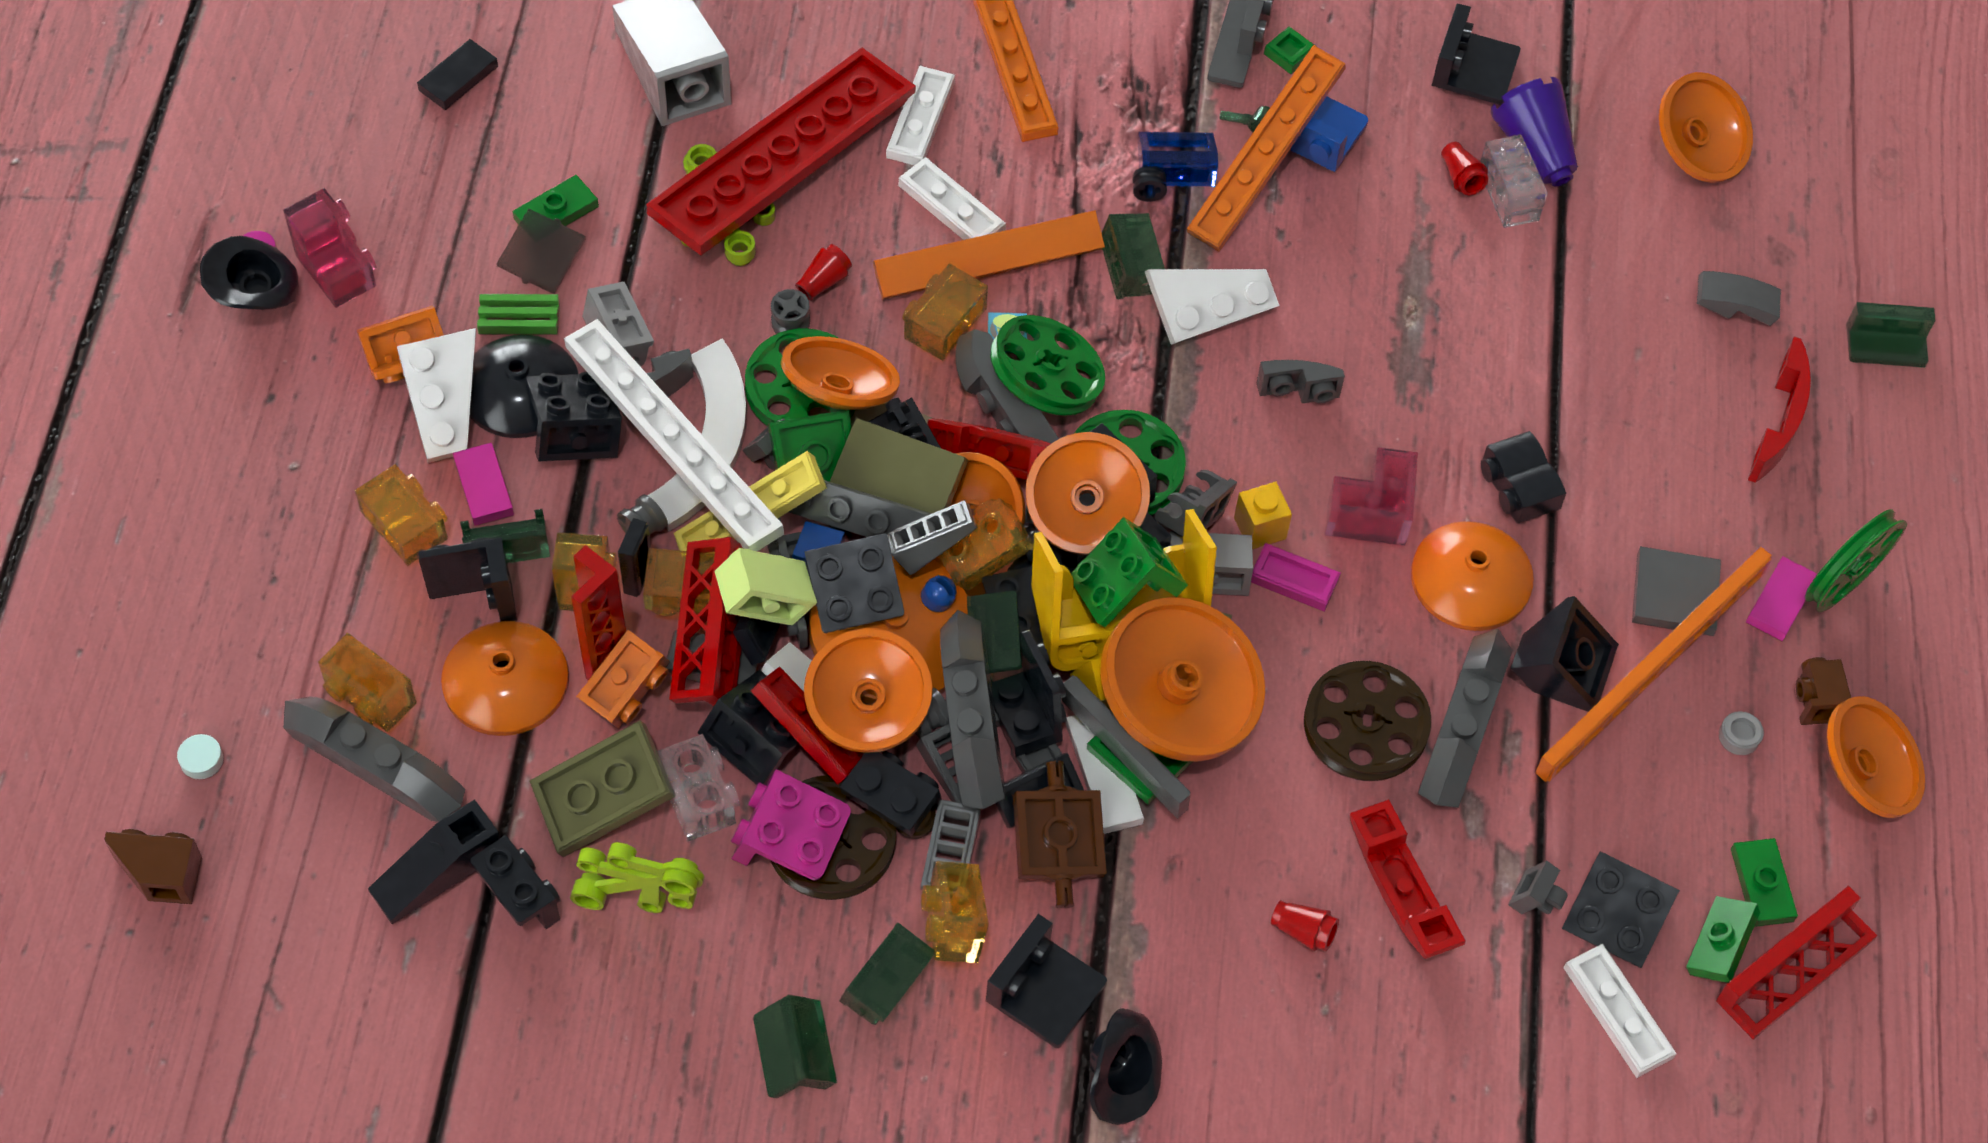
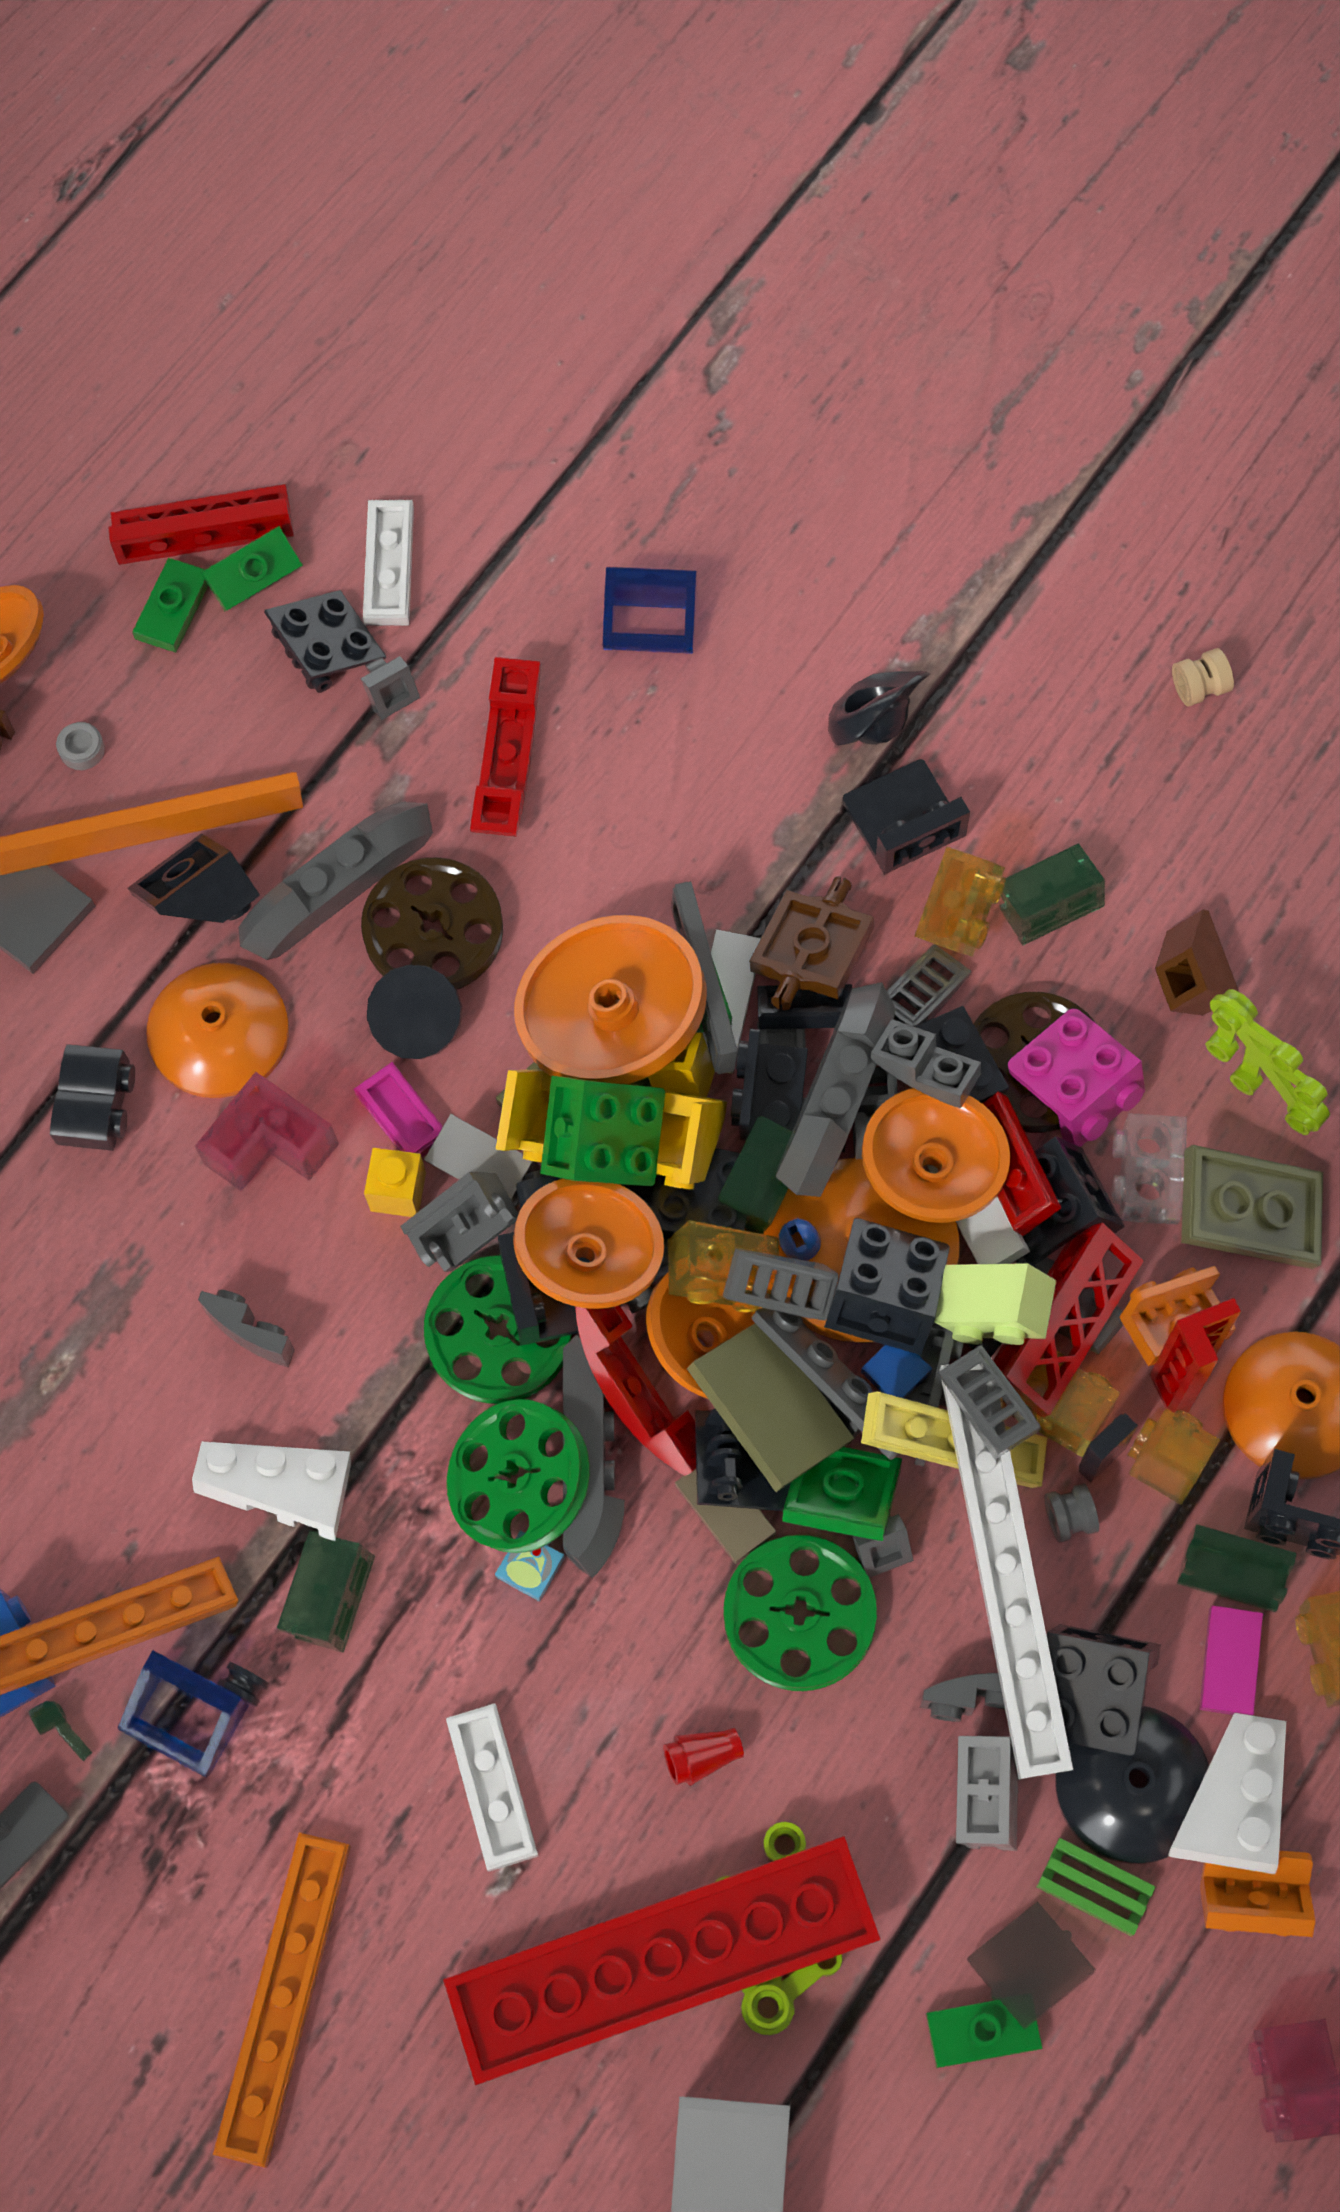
camera: 145 degrees left, 10 degrees up
white tile [648,338,746,532] -> none
clear green panel [753,994,837,1098] -> none
dark grey wheel [771,289,810,334] -> none
orange dish [781,336,900,410] -> none
orange tile [872,210,1105,300] -> none
white tile [886,66,955,165] -> none
clear yellow brick [902,263,988,361] -> none
red cone [1271,900,1339,951] -> none
none -> black tile [366,965,462,1060]
none -> clear blue tile [603,567,697,654]
none -> dark grey slope [871,1019,981,1109]
none -> dark grey slope [938,1345,1041,1460]
none -> reddish brown slope [1155,909,1239,1016]

